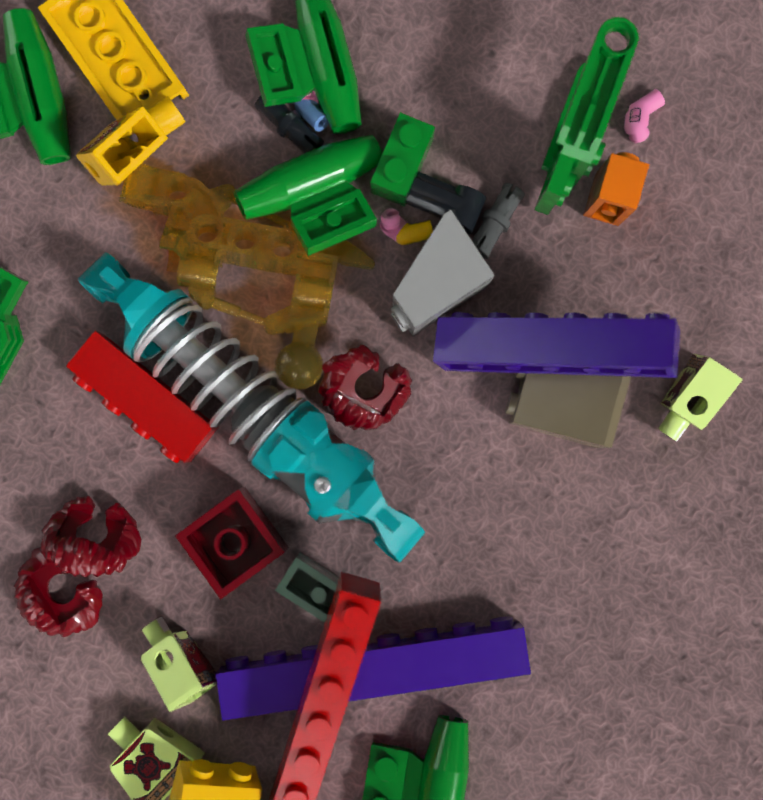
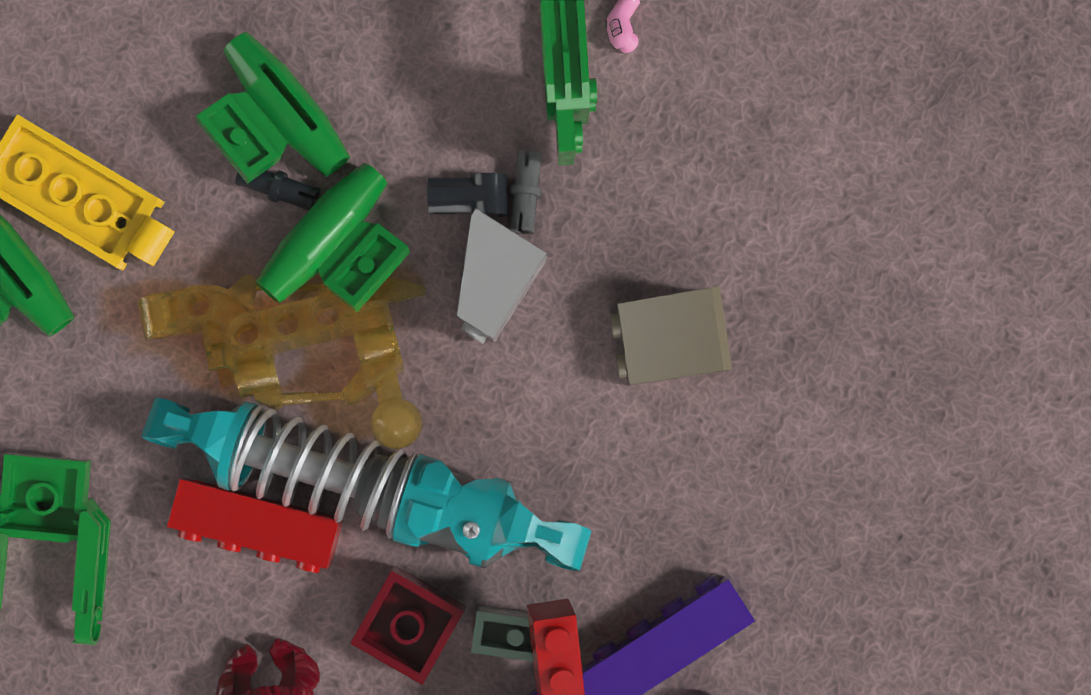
camera: 30 degrees left, 0 degrees up
yellow torso [76,106,168,186] -> none
medium blue arm [294,90,329,131] -> none
dark red piece [318,345,412,431] -> none
green brick [370,112,435,207] -> none
arm [380,208,433,245] -> none
dark purple brick [433,312,680,378] -> none
orange brick [583,152,650,226] -> none
yellowish green torso [658,354,743,441] -> none

